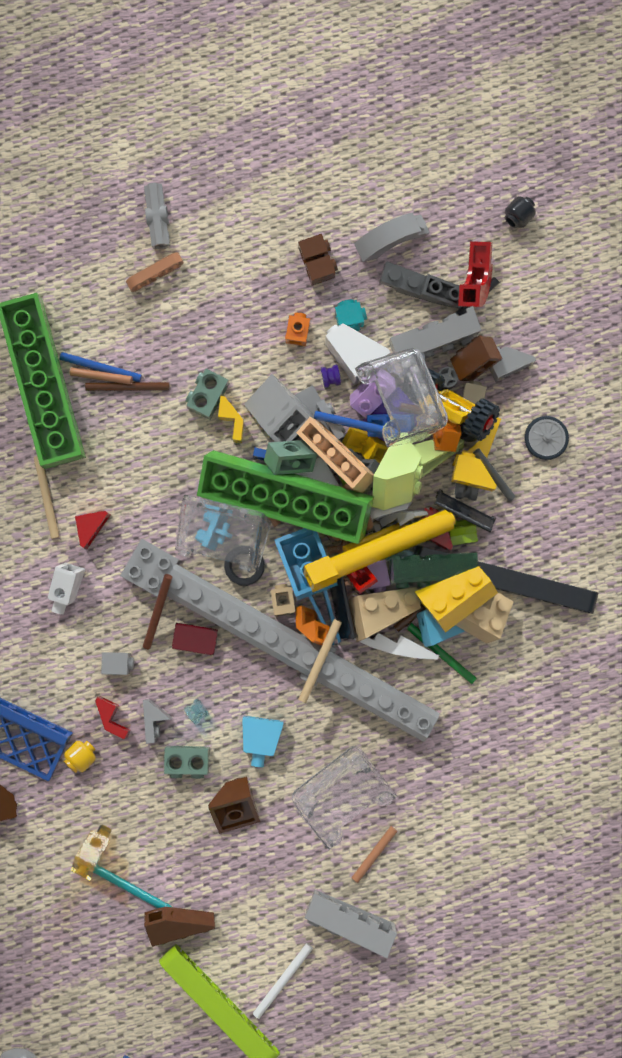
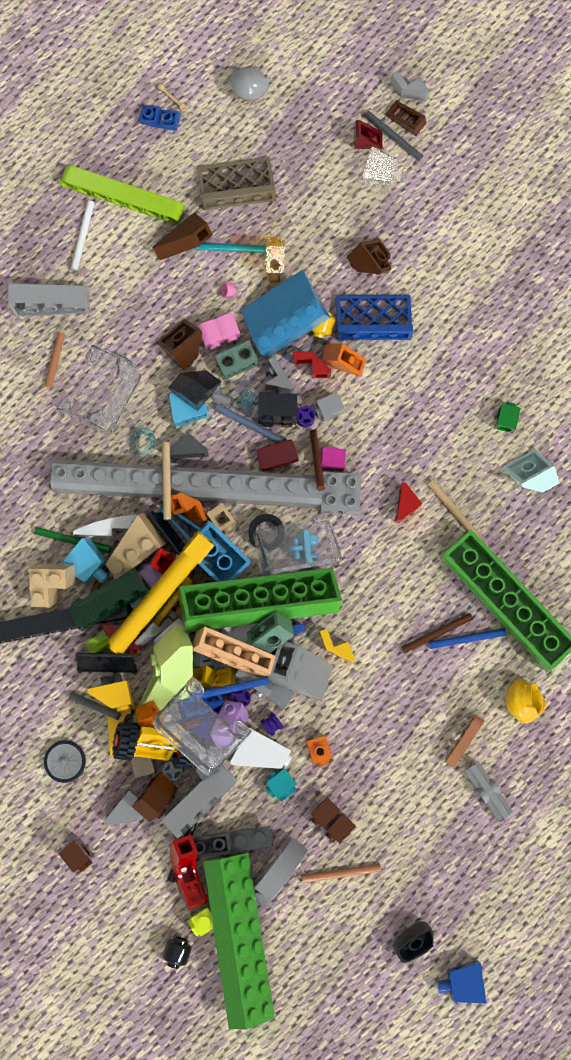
camera: 150 degrees right, 5 degrees down
white torso [48,563,85,614] -> none
nougat bar [70,368,133,385] -> none
sand green brick [185,369,230,420] -> none
yellow wedge [415,566,498,633] -> none
none -> reddish brown brick [58,838,94,873]
none -> clear light blue piece [131,427,156,455]
none -> black slope [168,370,222,411]
none -> dark grey slope [170,432,209,459]
none -> neon yellow brick [188,905,213,936]
none -> dark tan fence [197,157,276,210]
none -> bright pink brick [197,313,241,350]
none -> bright green brick [203,853,275,1030]
none -> light grey arm [211,384,232,406]
none -> sand blue bar [214,404,284,443]
none -> bright pink hinge [221,282,237,297]
none -> dark purple wheel [231,689,251,707]
none -> dark azure slope [241,269,331,357]
none -> black brick [258,392,297,428]
none -> dark purple wheel [296,406,315,428]
none -> nougat bar [301,864,381,883]
none -> dark pink brick [320,447,346,472]
none -> orange slope [321,343,366,376]
none -> black piece [392,921,434,963]
none -> blue torso [437,960,487,1004]
none -> yellow helmet [505,679,547,723]

